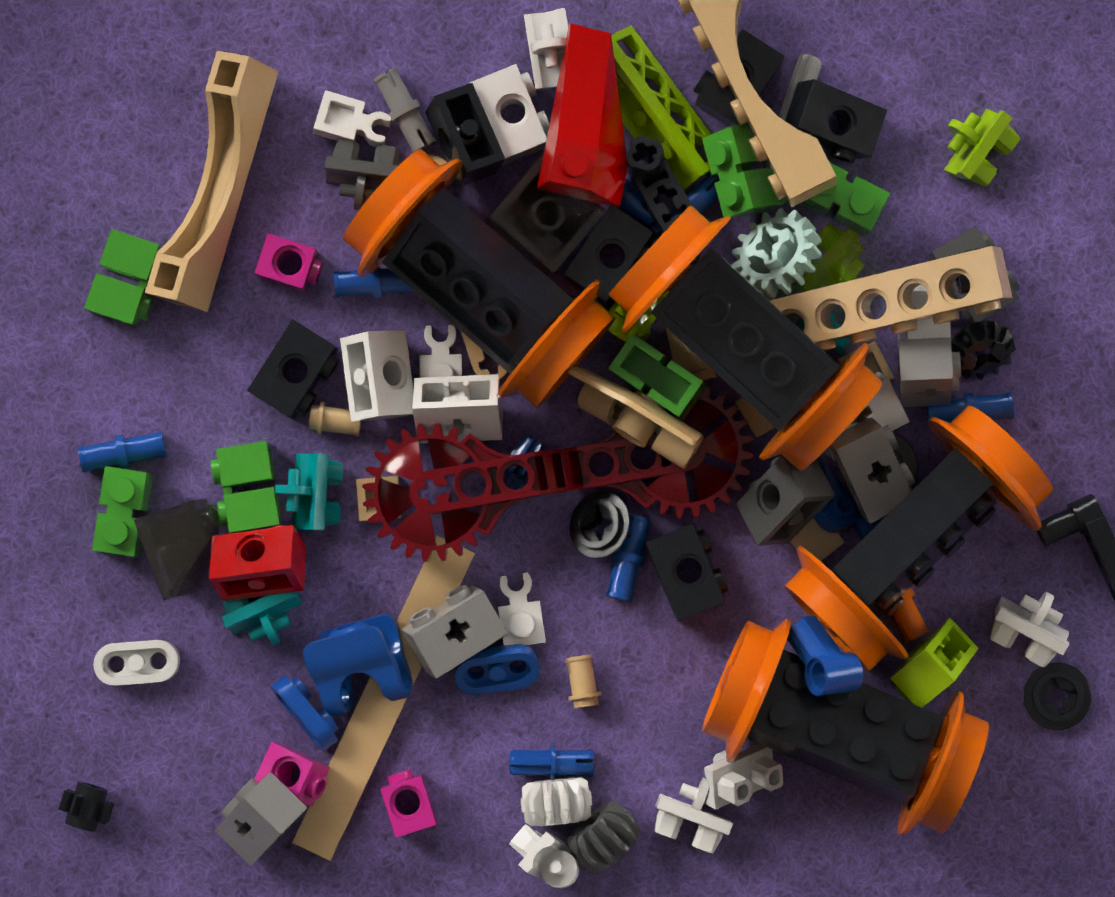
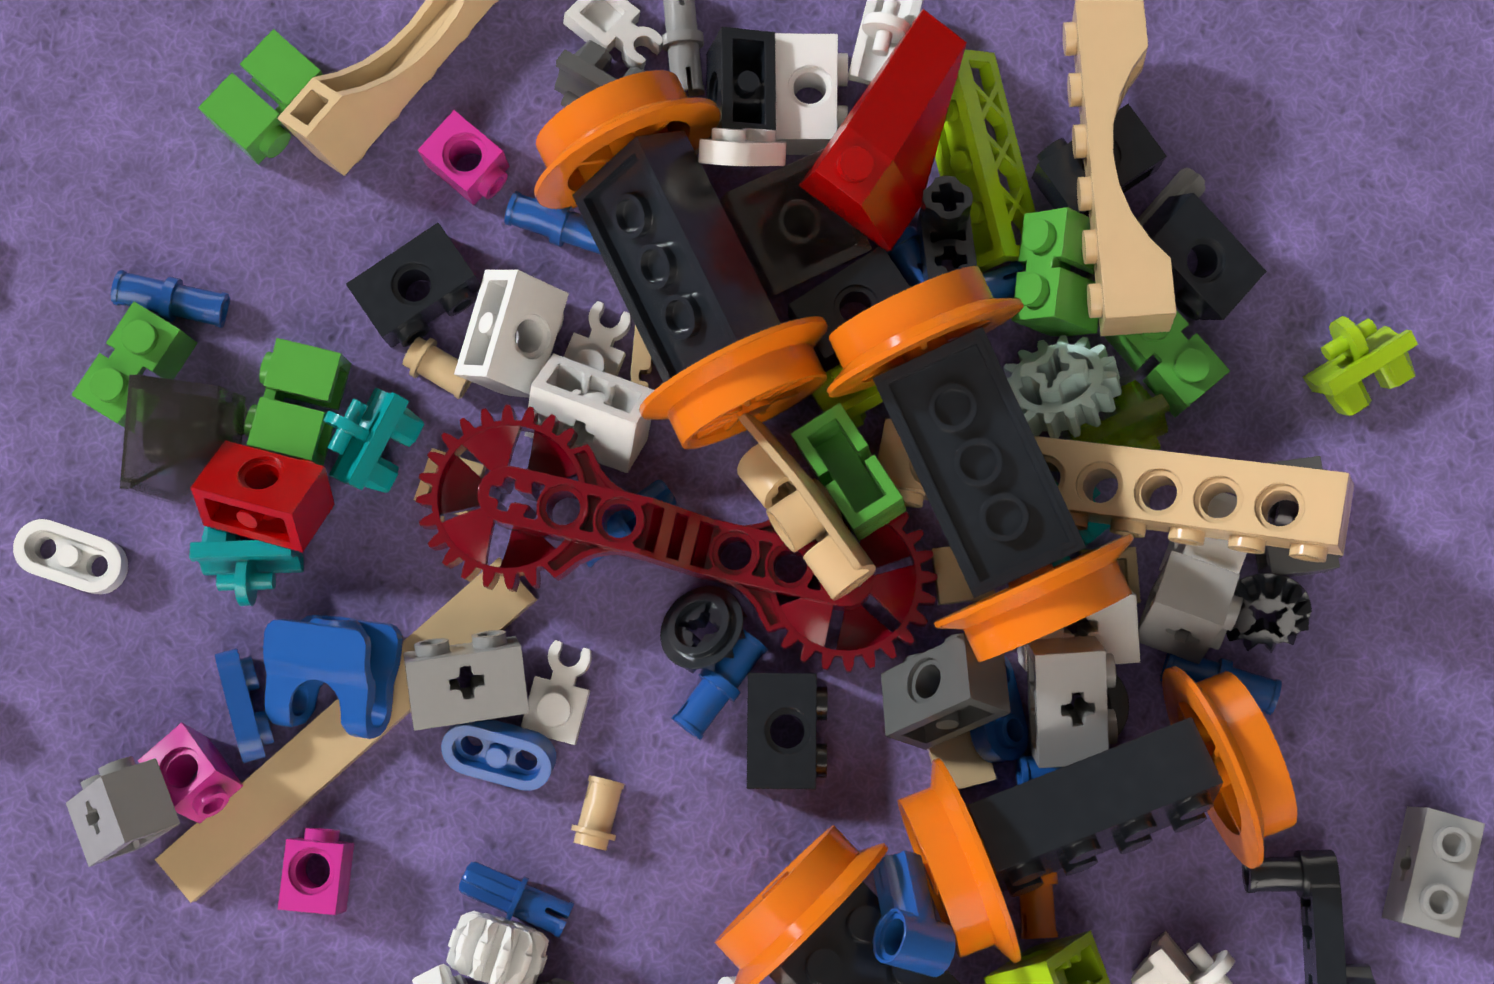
camera: 25 degrees right, 5 degrees down
none -> white plate [698,128,787,166]

